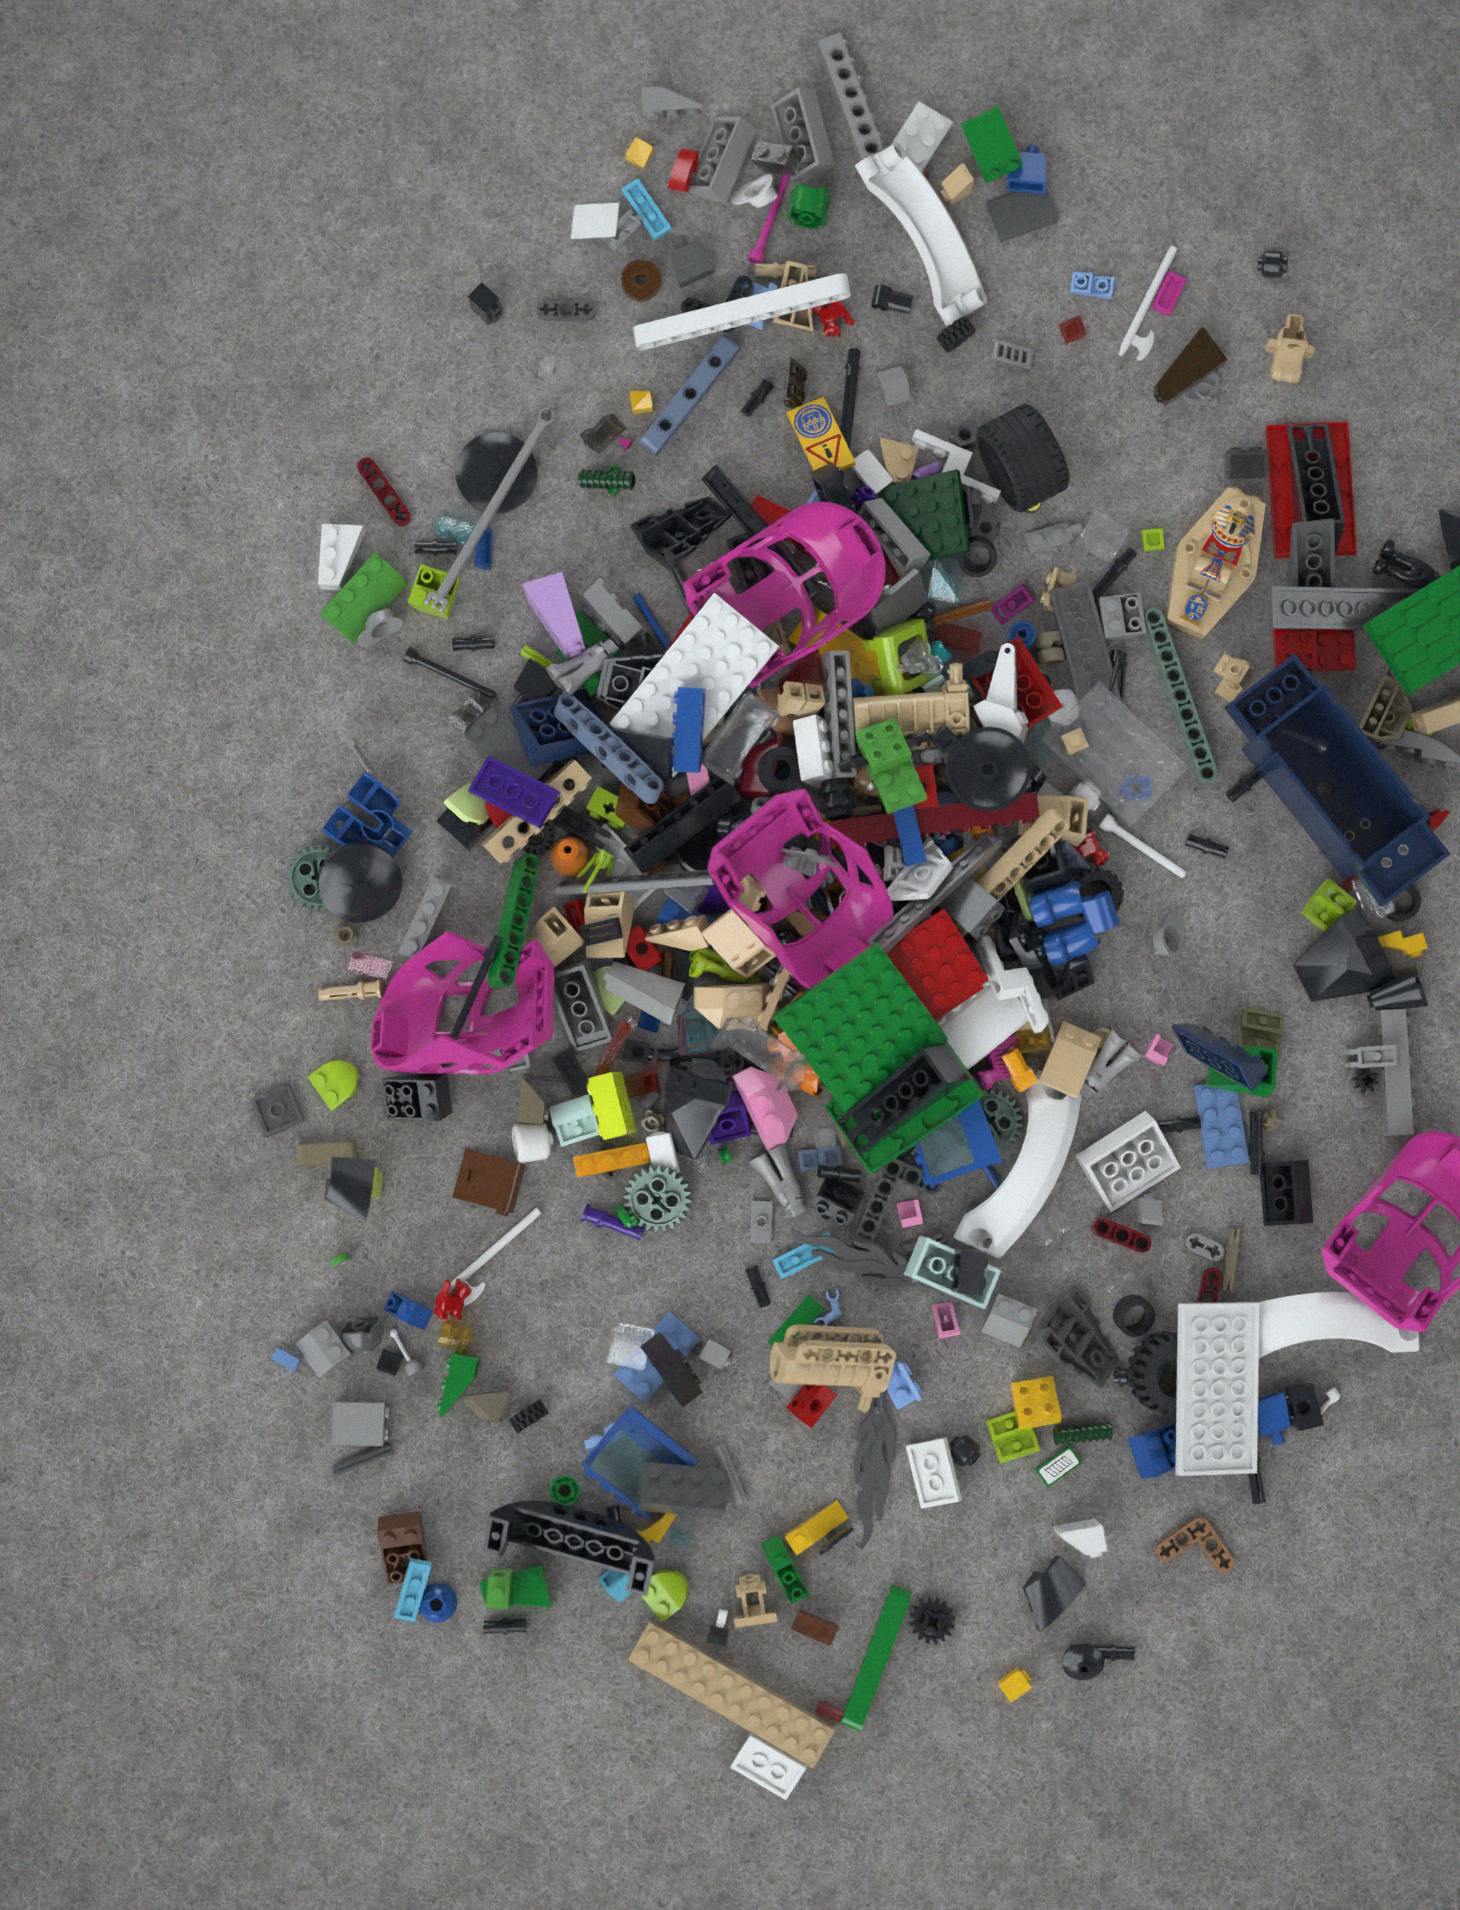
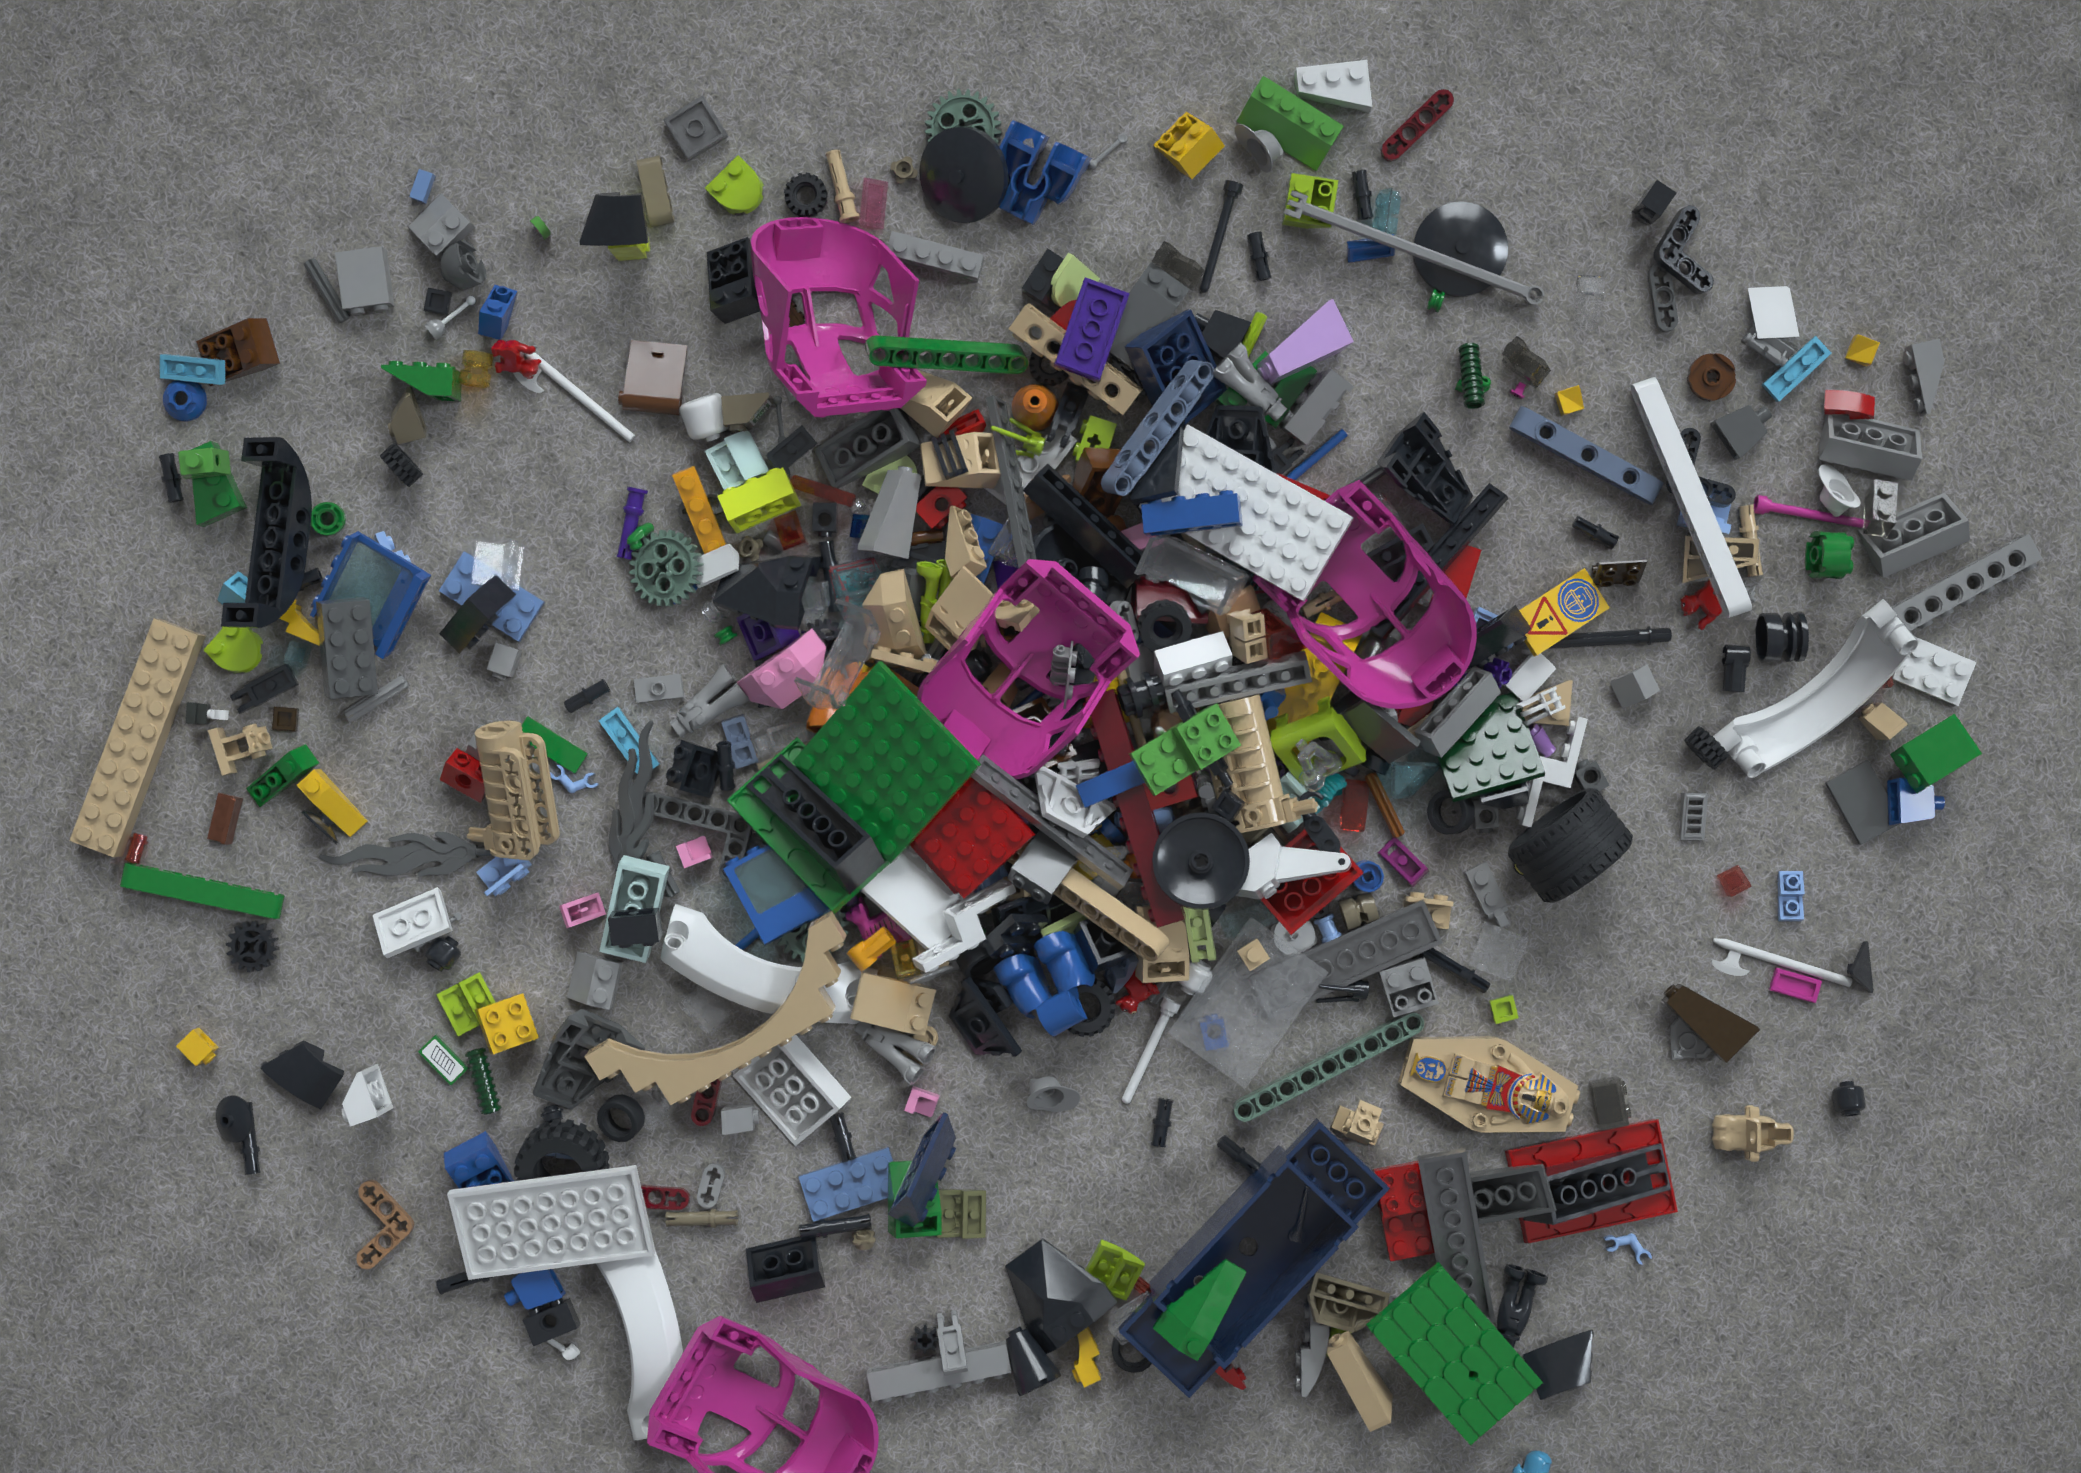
camera: 80 degrees right, 5 degrees up
black bar [450,934,503,1040] -> none
white plate [731,1732,807,1800] -> none
none -> black hinge [230,663,299,714]
none -> dark brown tile [272,706,299,732]
none -> tan arch [585,911,847,1105]
none -> black tyre [784,172,828,217]
none -> black wing [949,976,1022,1057]
none -> green wedge [1153,1259,1246,1361]
none -> yellow slope [1154,111,1225,179]
none -> yellowish green plate [1183,907,1216,963]
none -> light blue bush [1314,913,1342,943]
none -> green bush [1427,289,1445,313]
none -> white arm [1516,686,1566,726]
none -> light blue arm [1604,1233,1652,1265]
none -> black beam [1654,205,1714,294]
none -> black wheel [1755,612,1809,663]
none -> black piece [1847,941,1874,993]

